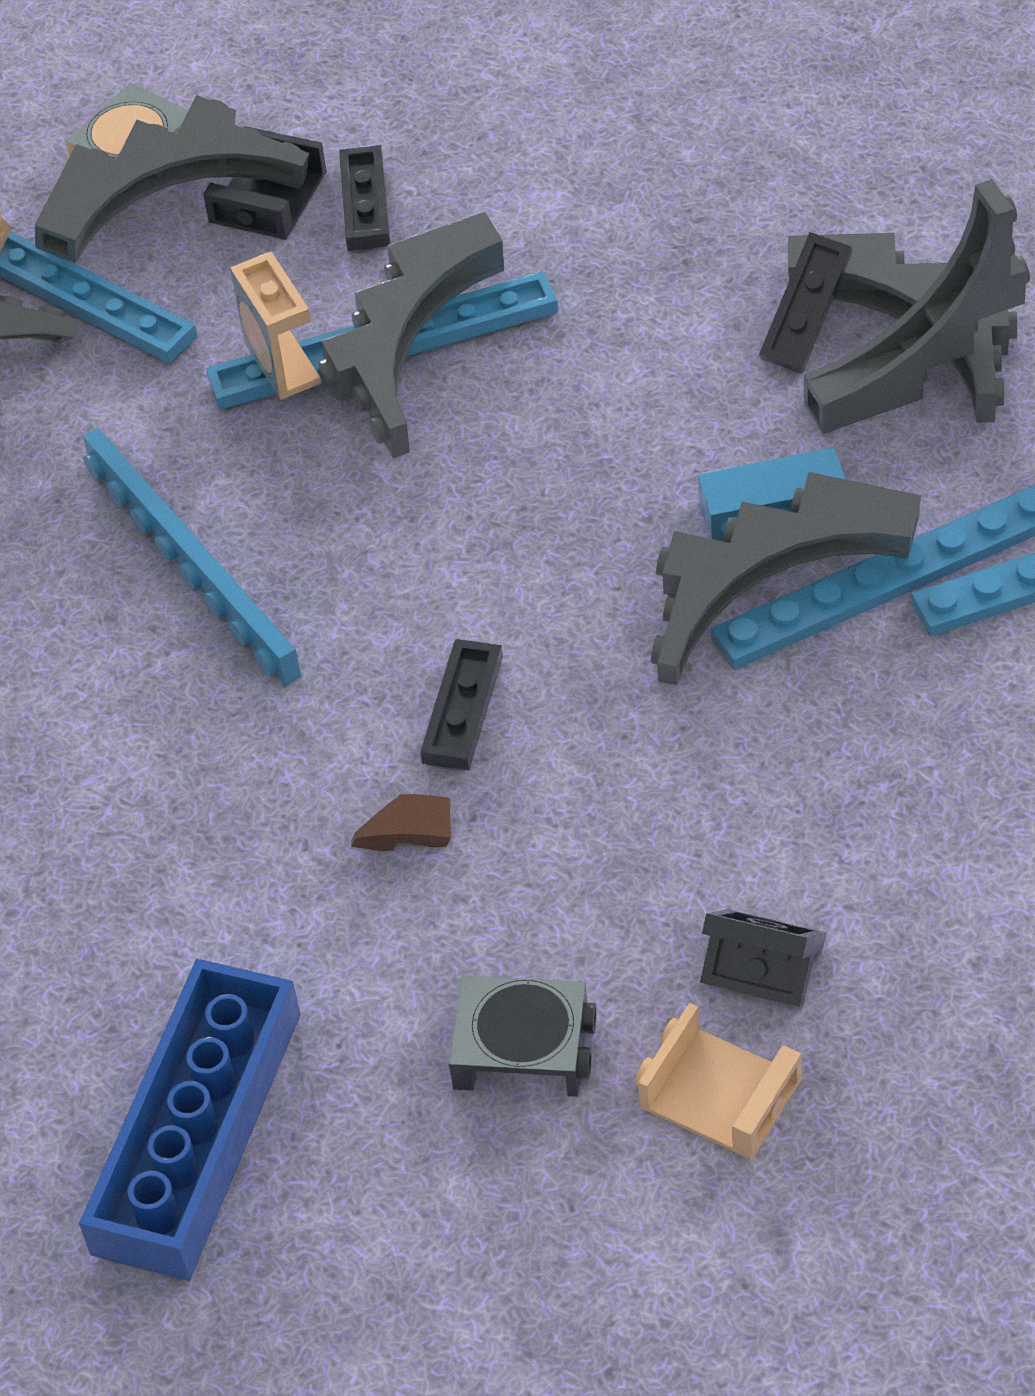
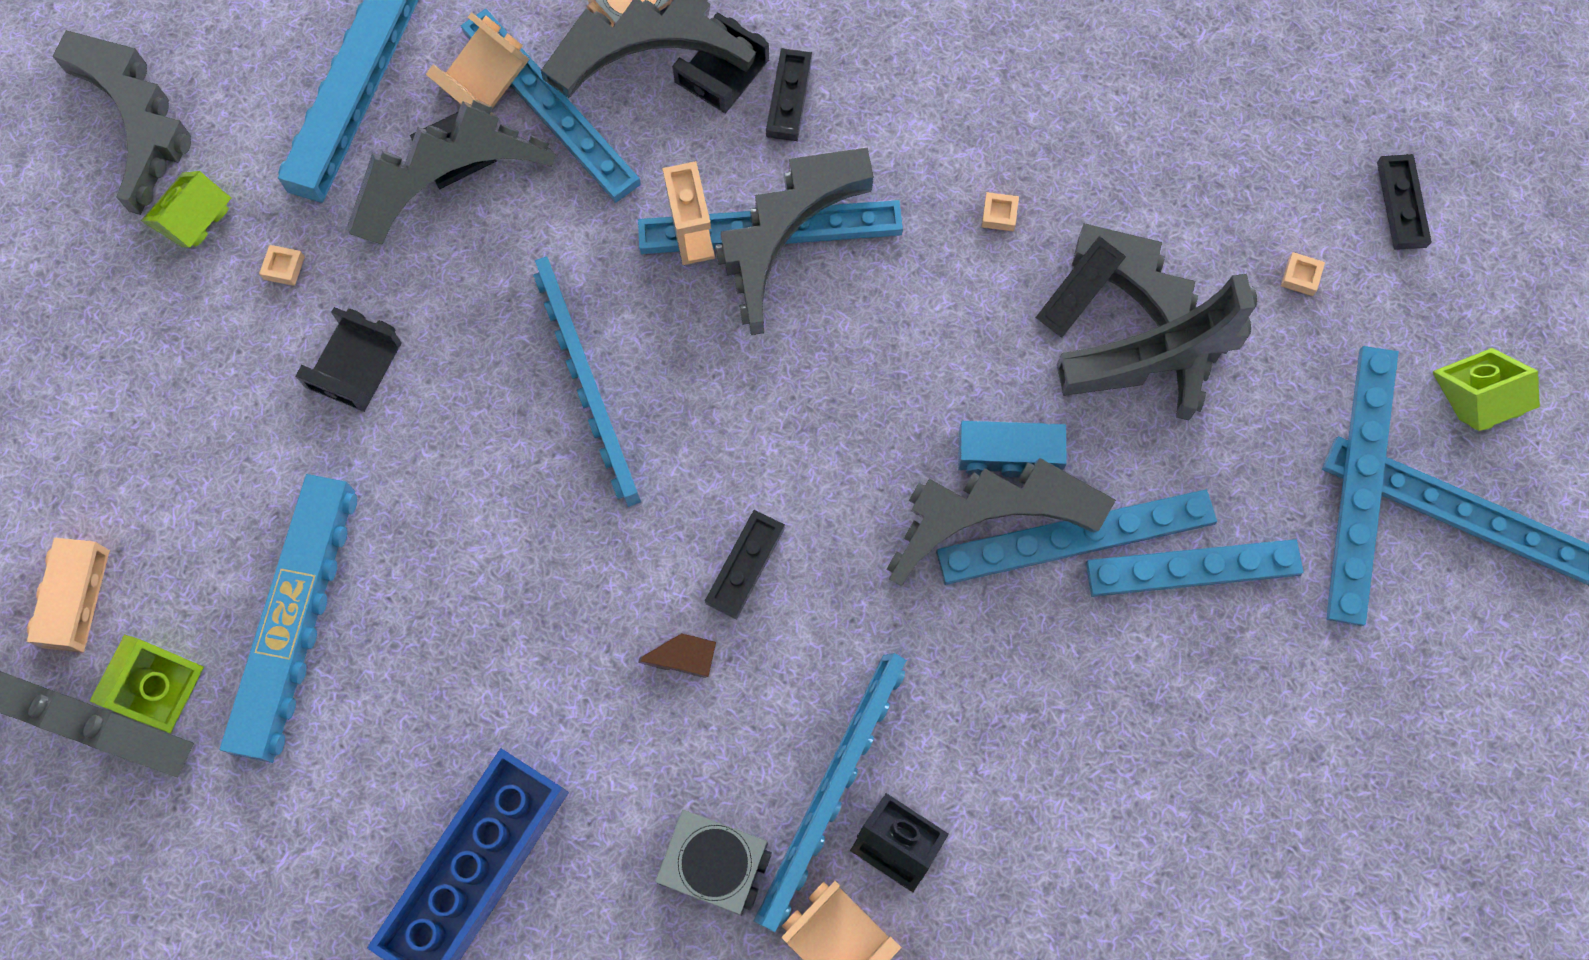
camera: 10 degrees right, 20 degrees up
none -> dark azure plate [753,653,907,932]
none -> light nougat plate [981,192,1019,232]

